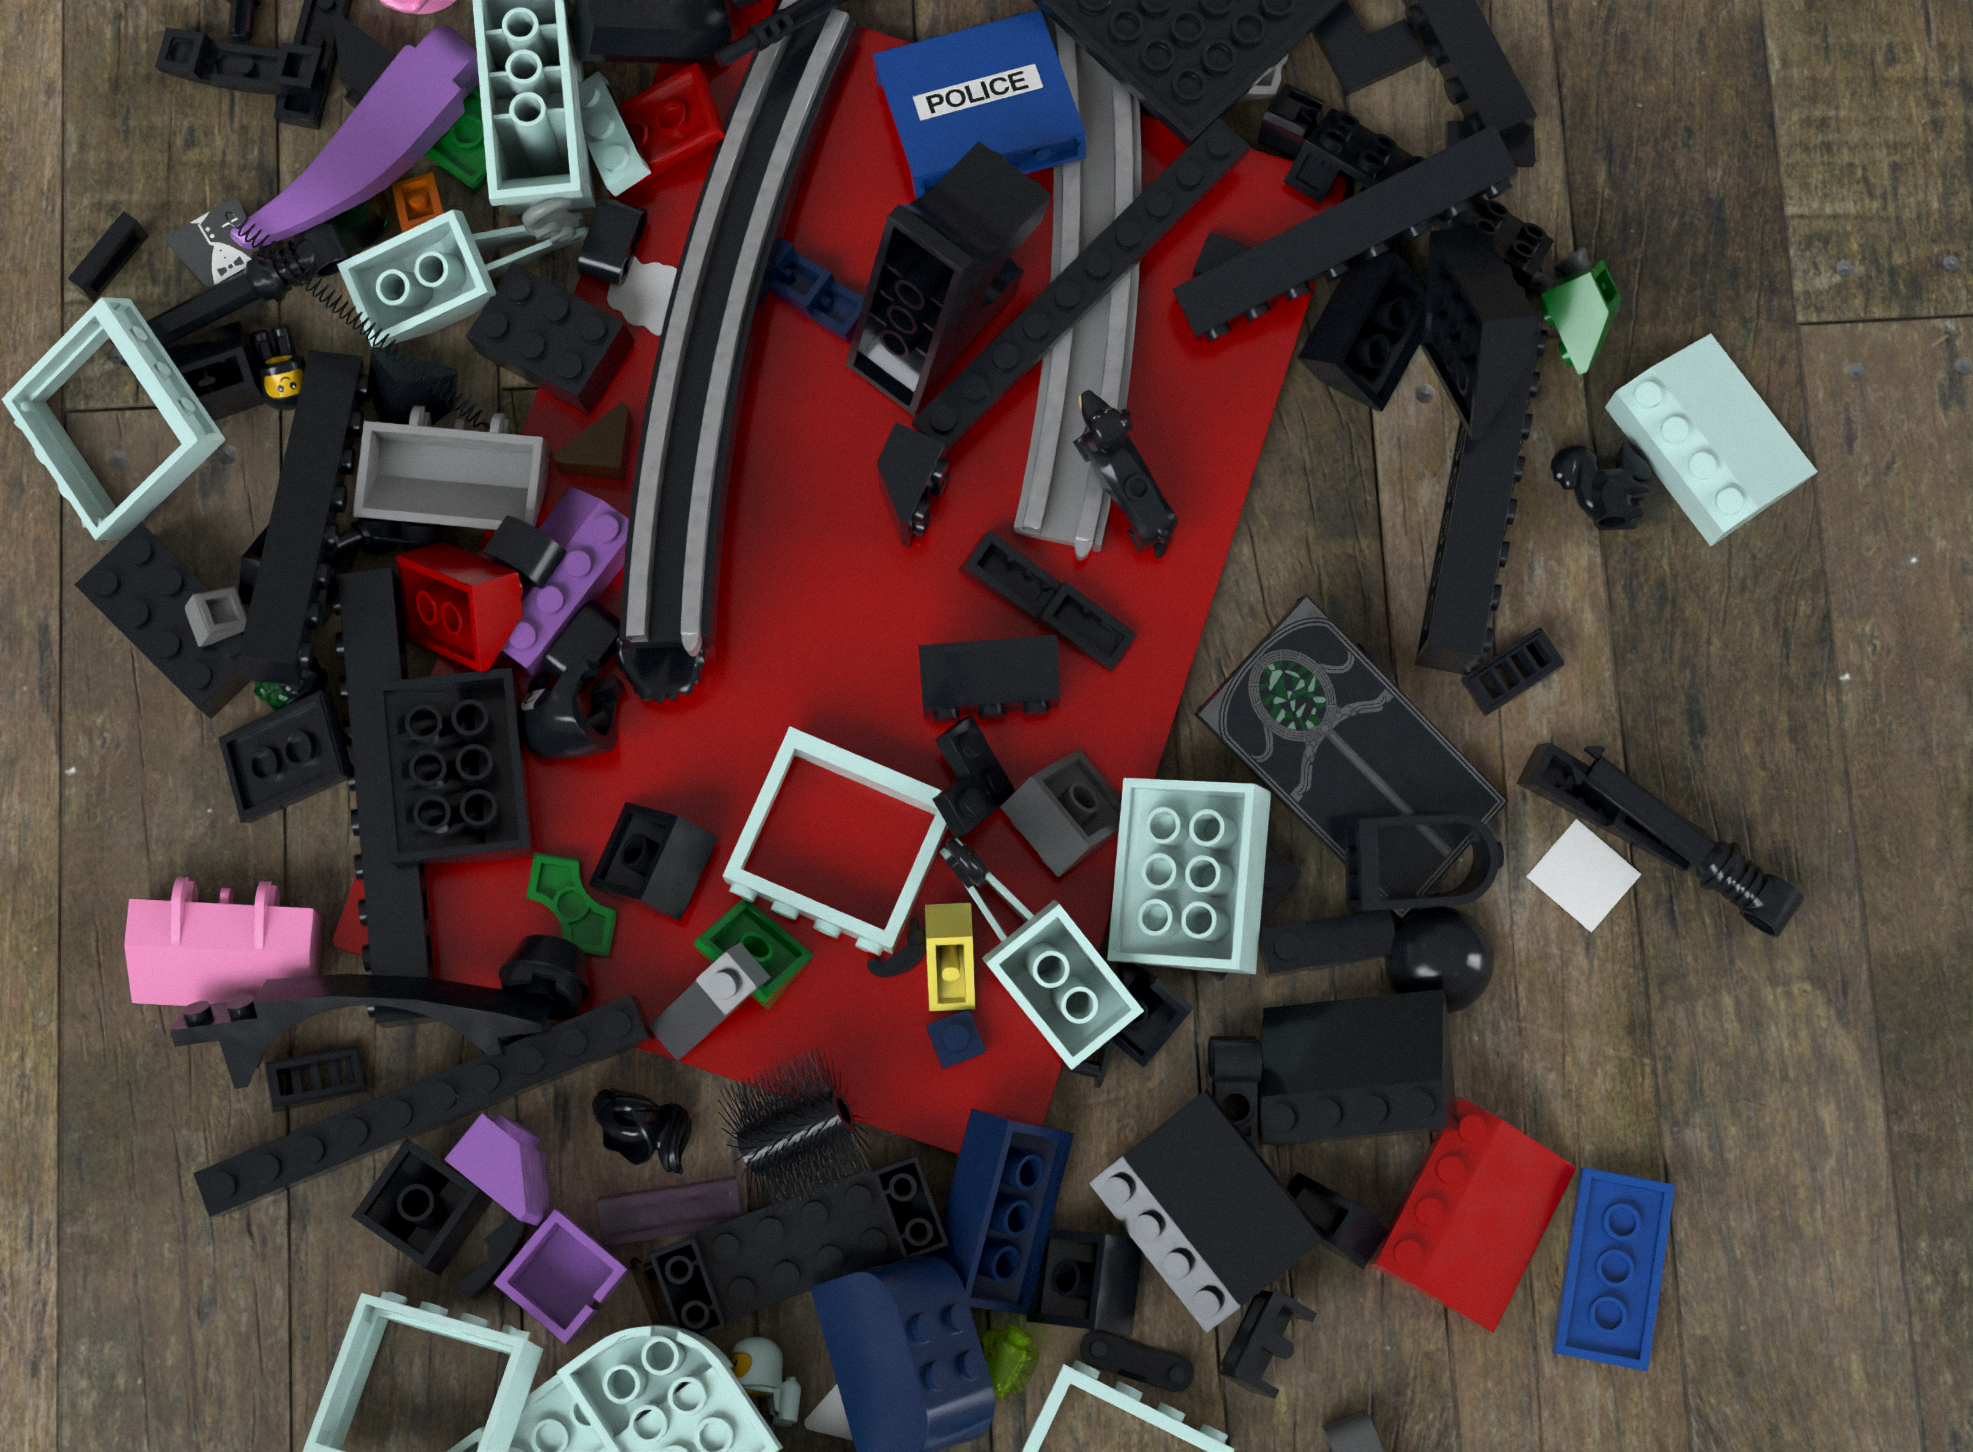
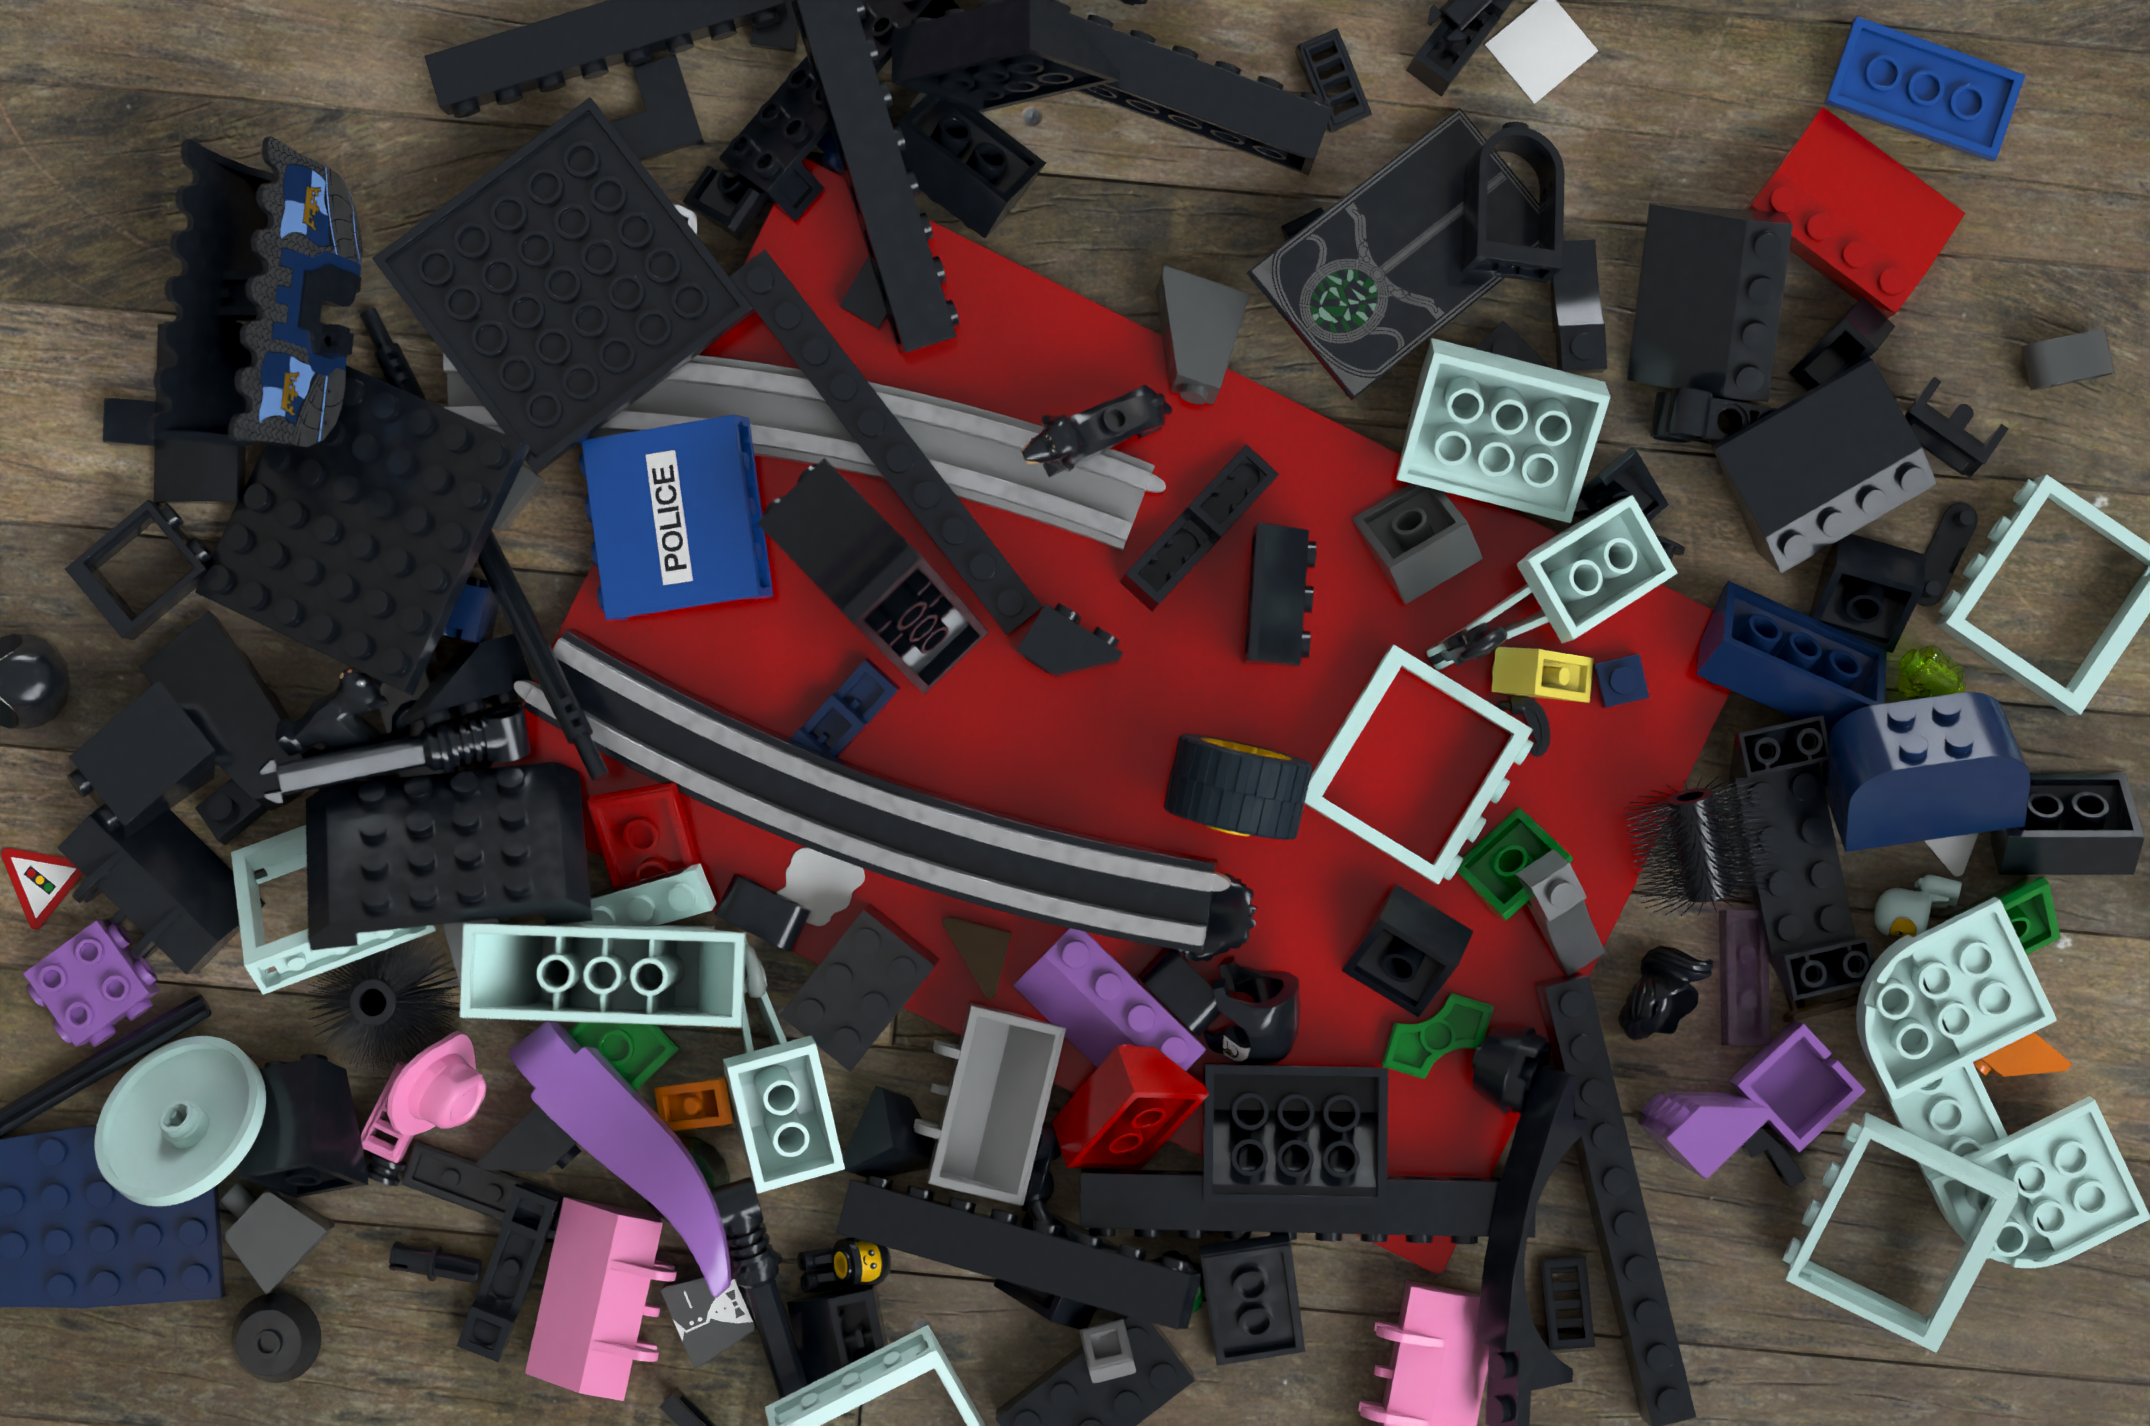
camera: 80 degrees left, 10 degrees up
black piece [225,212,490,430] -> none
black slope [351,1138,493,1276] -> none
black brick [482,515,567,589] -> none
black plate [932,715,1016,838] -> none
black piece [1385,906,1494,1014] -> none
none -> bright pink piece [525,1197,677,1401]
none -> dark grey slope [1155,265,1250,405]
none -> black wheel [1164,734,1313,840]

